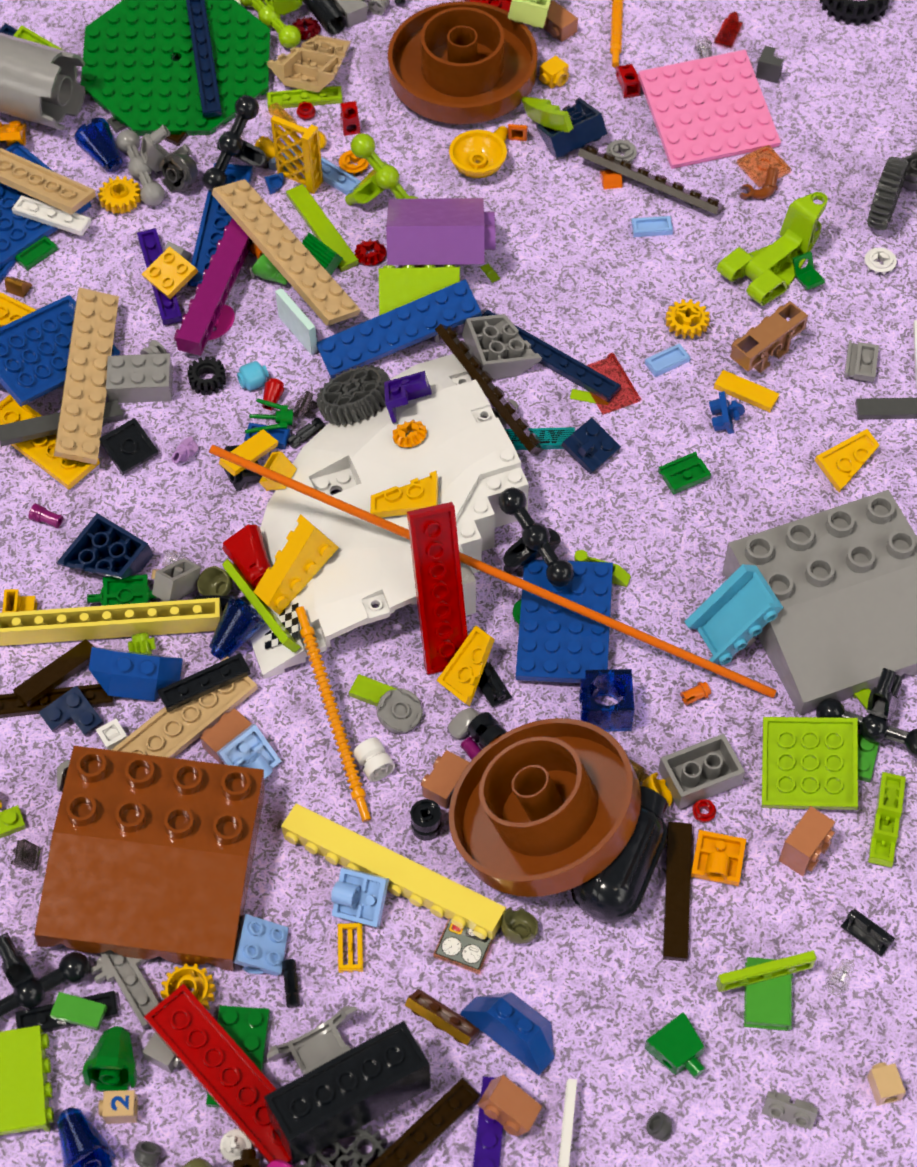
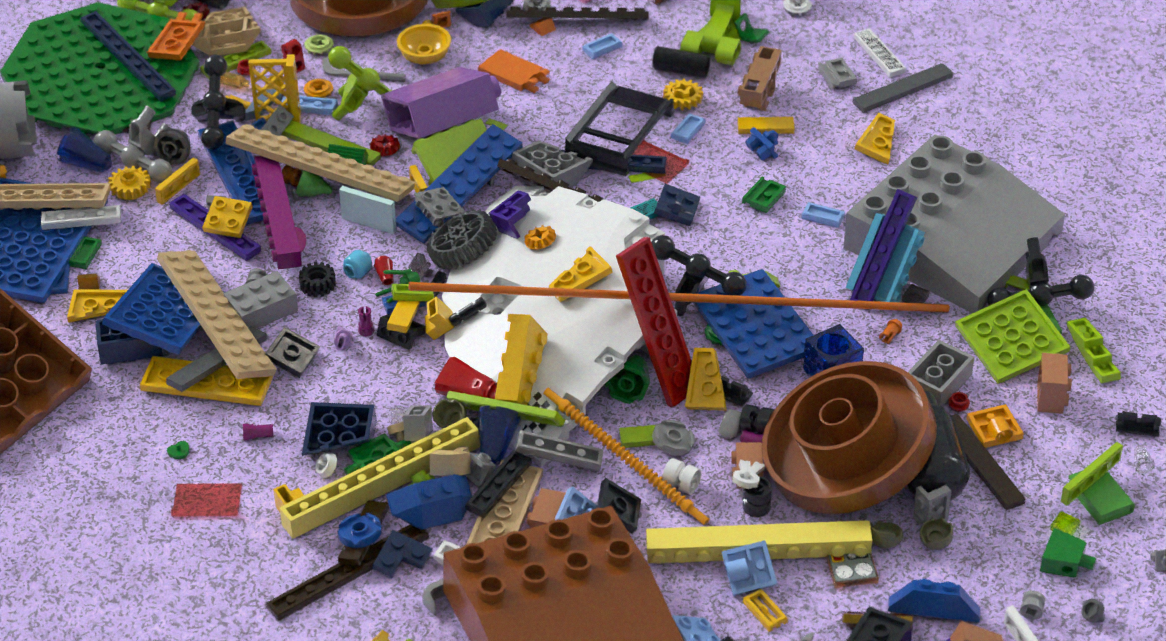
camera: 30 degrees left, 15 degrees down
none -> orange tile [147,12,205,60]
none -> yellow tile [155,158,200,204]
none -> light grey hinge [261,104,294,136]
none -> yellowish green gear [305,35,333,55]
none -> white hat [315,453,337,478]
none -> light grey piece [322,57,406,81]
none -> blue tile [337,513,382,548]
none -> magenta pin [358,306,375,337]
none -> lime tile [391,284,434,302]
none -> yellow tile [409,164,428,193]
none -> light grey hinge [413,187,465,227]
none -> tan brick [430,446,471,476]
none -> black axle [449,297,487,326]
none -> light grey bracket [465,452,497,488]
none -> orange tile [478,49,550,93]
none -> light grey brick [515,430,603,471]
none -> black piece [565,81,674,177]
none -> black hinge [597,478,641,534]
none -> green cone [605,354,650,404]
none -> black piece [652,46,710,78]
none -> white piece [732,460,765,489]
none -> light blue tile [802,202,845,228]
none -> dark purple plate [850,189,917,301]
none -> clear smoke plate [902,284,930,303]
none -> light grey bracket [913,485,951,525]
none -> olive hair [920,517,954,550]
none -> light grey wheel [1020,591,1046,620]
none -> clear neon green tile [1050,511,1081,535]

